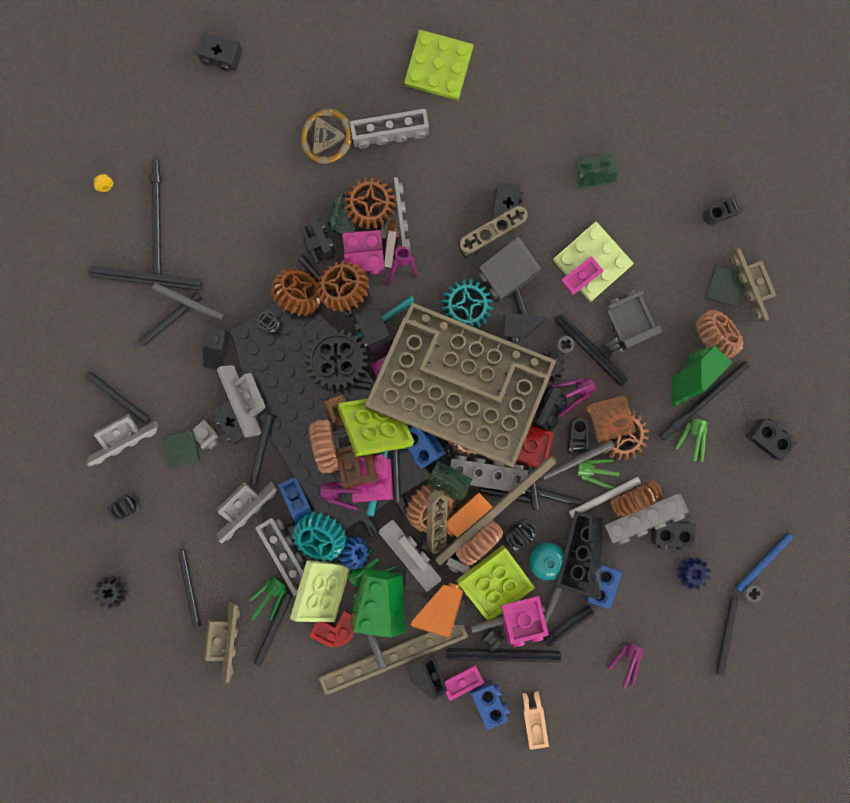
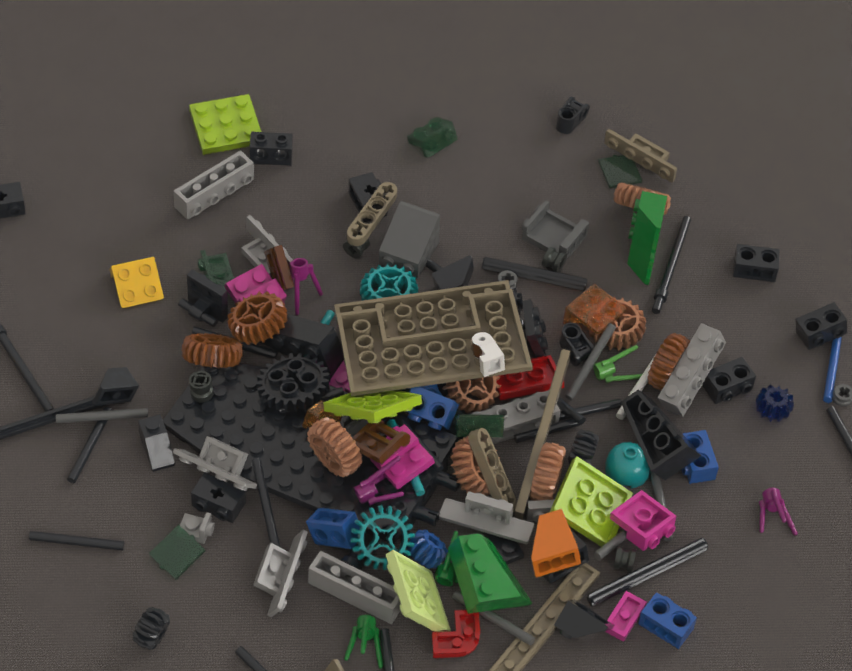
camera: 30 degrees left, 35 degrees down
light grey bracket [87,414,158,467] -> none
piece [301,109,352,164] -> none
dark orange gear [344,177,396,229] -> none
orange slope [447,490,492,538] -> none
light nougat hinge [522,691,549,750] -> none
black axle [544,605,594,646] -> none
magenta plant [550,377,596,417] -> none
yellowish green plate [553,222,634,302] -> none
dark pink plate [561,256,604,296] -> none
bright green plant [675,418,708,462] -> none
none -> black slope [92,367,139,405]
none -> yellow bracket [109,257,164,308]
none -> black brick [250,132,293,166]
none -> white leg [472,332,505,377]
none -> black brick [795,302,847,350]

